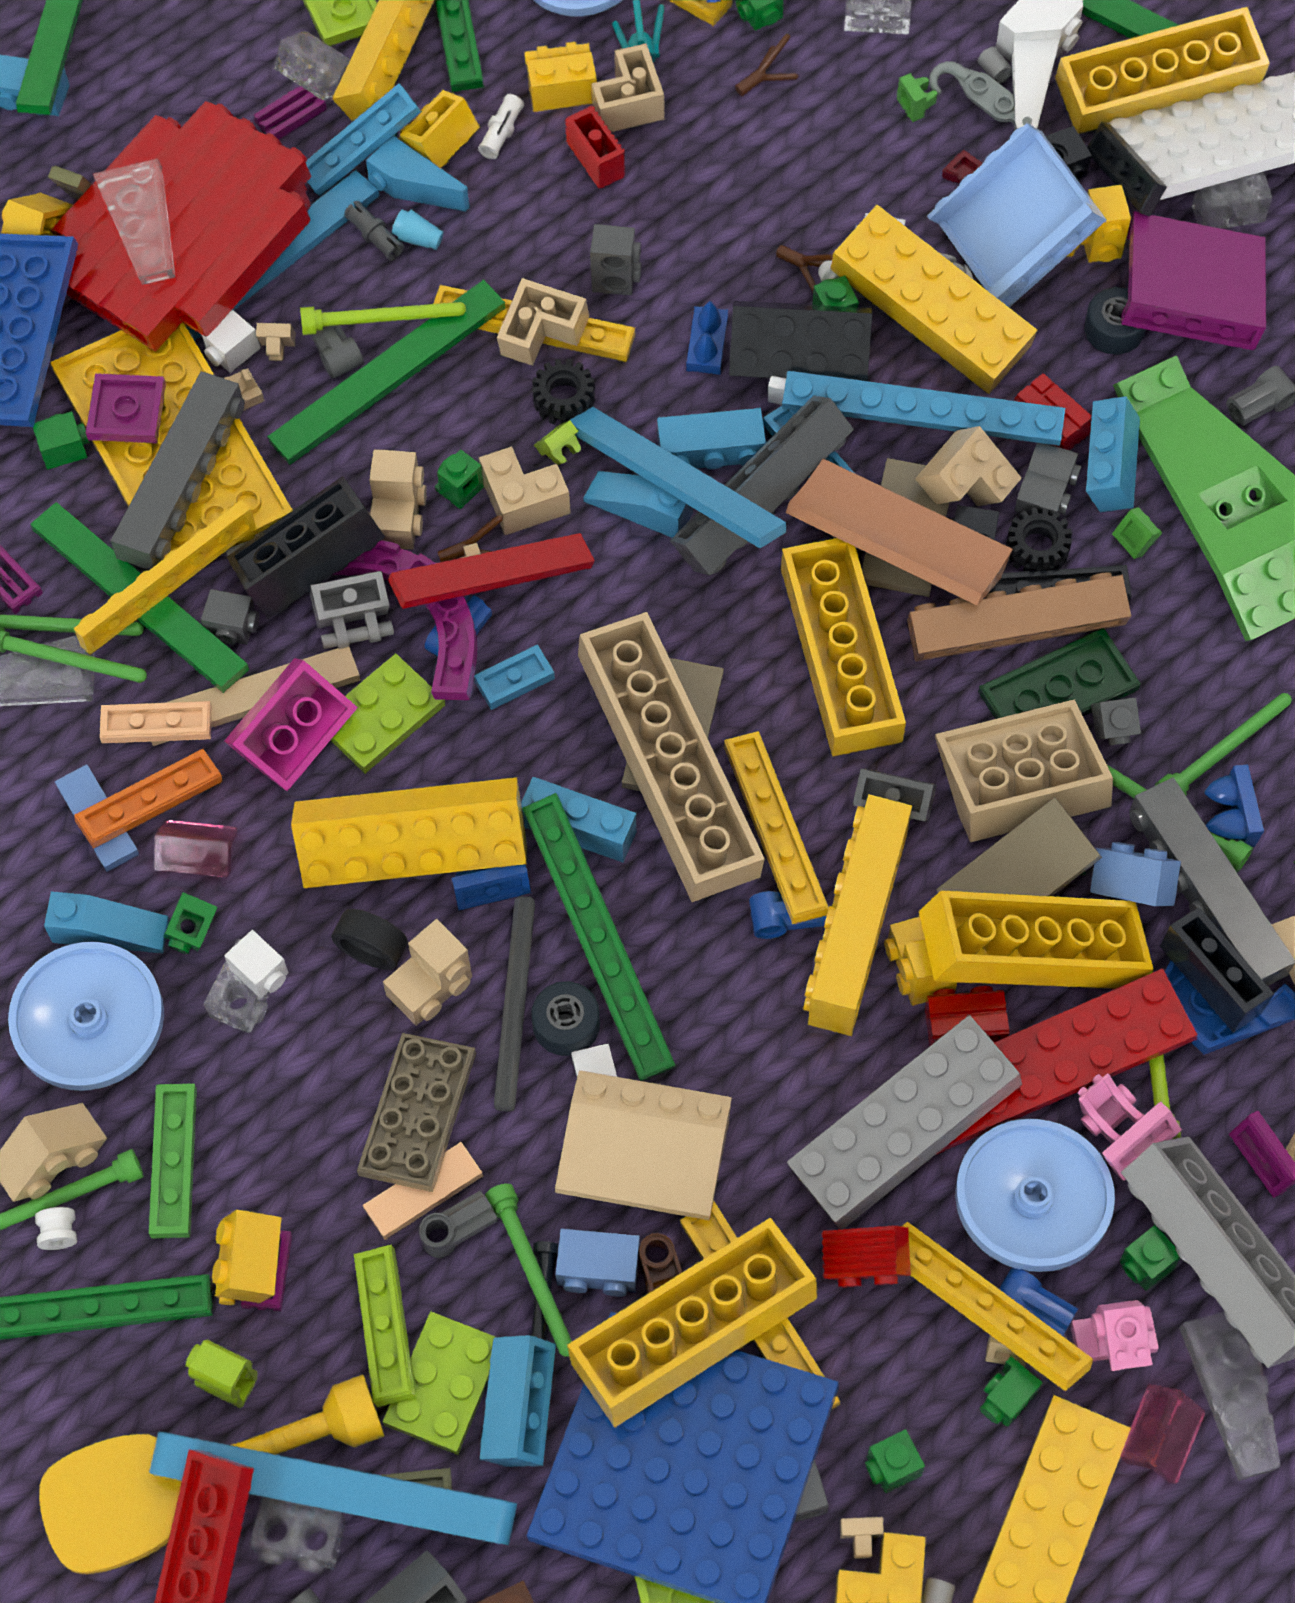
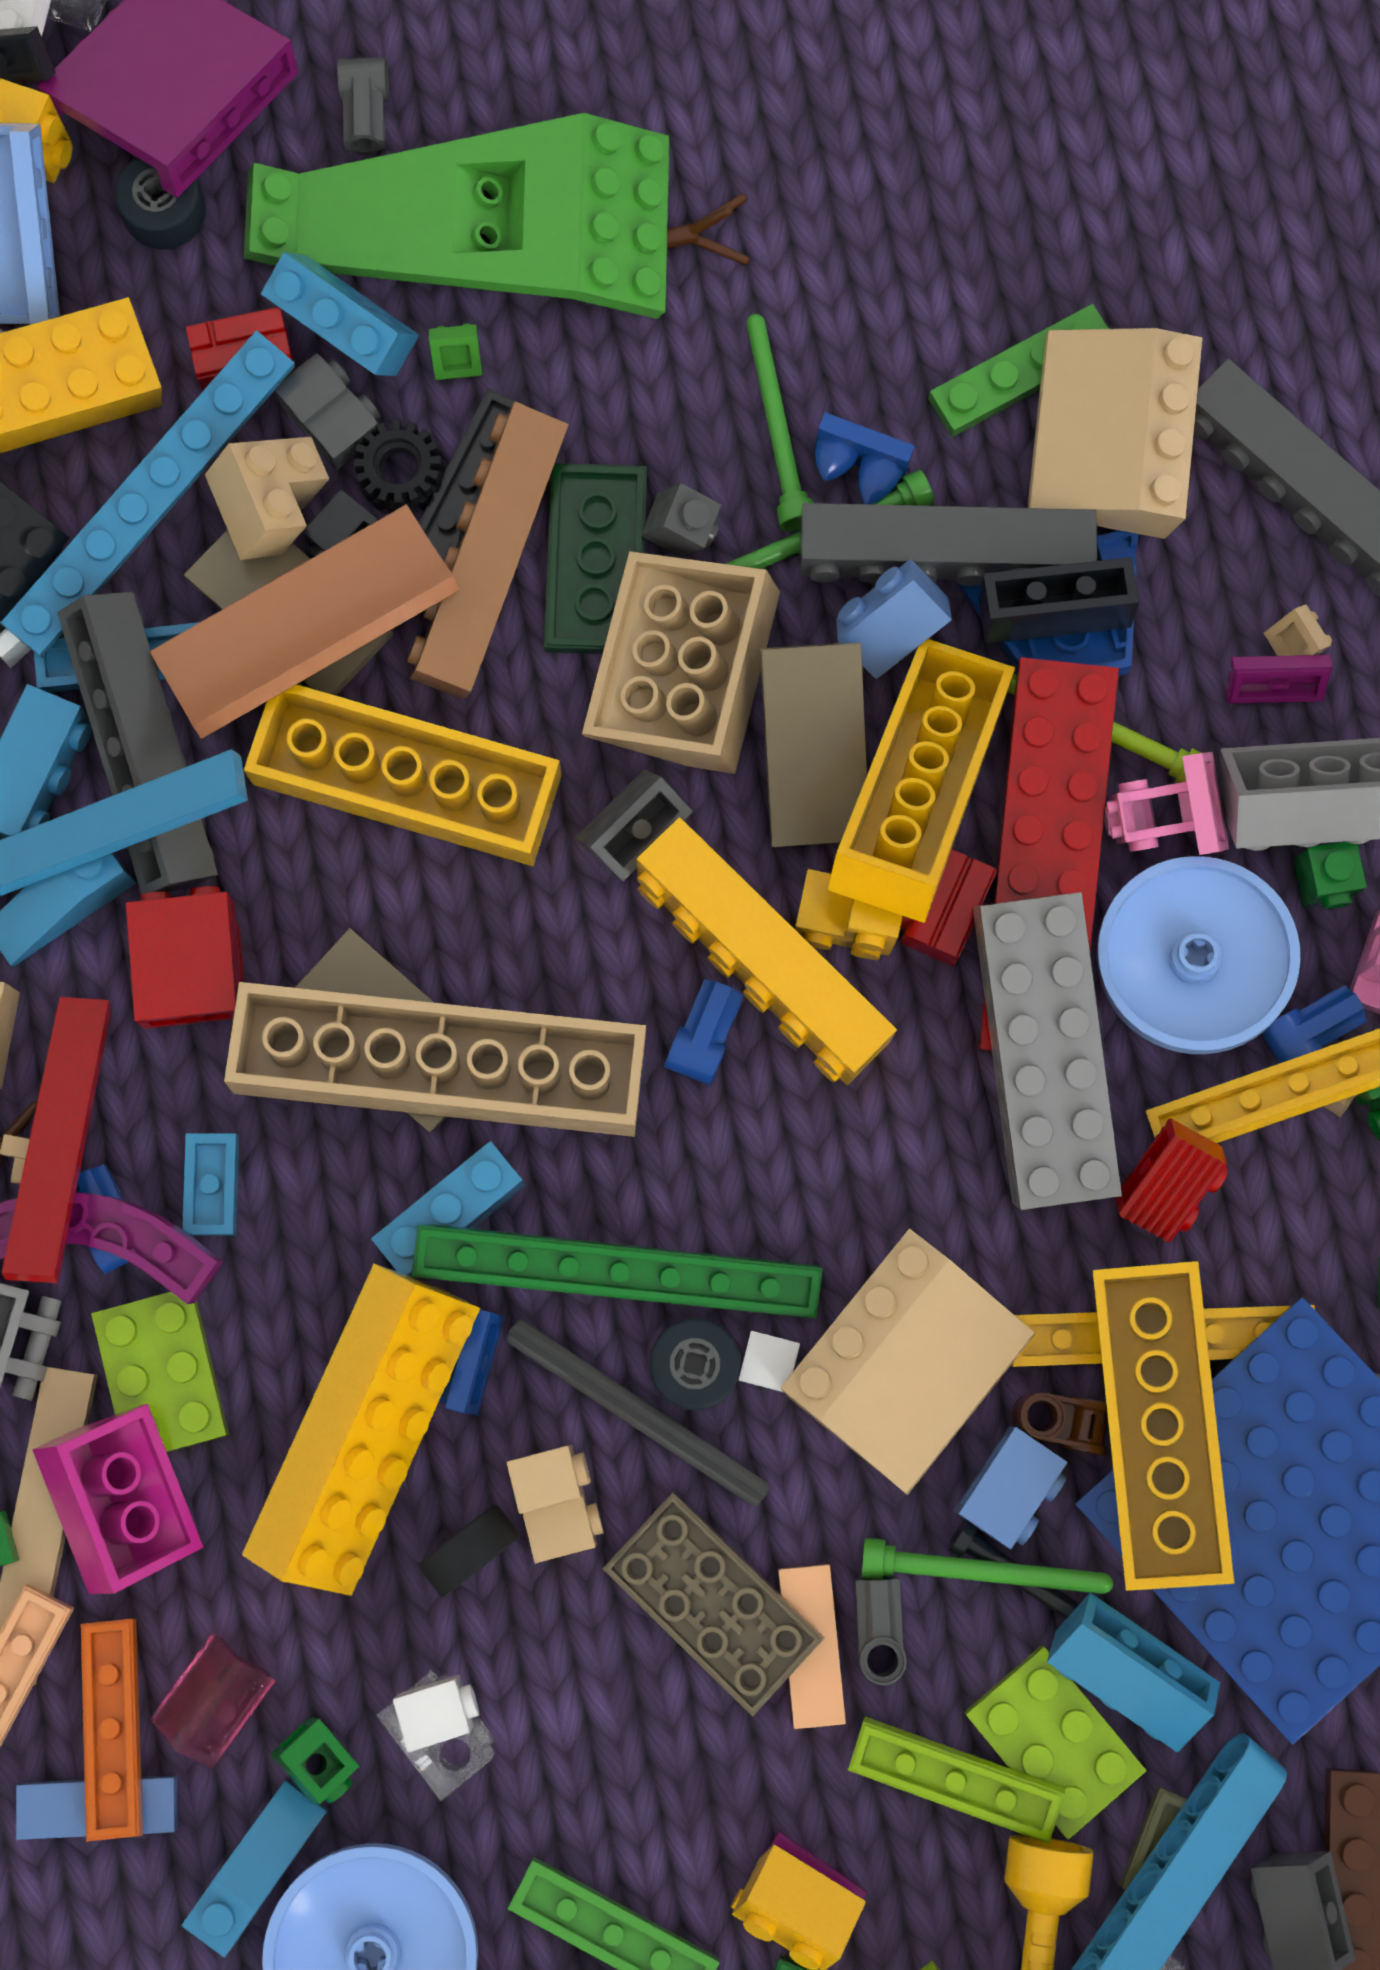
camera: 65 degrees left, 15 degrees up
yellow tile [724,731,829,925] -> none
none -> red brick [126,886,244,1029]

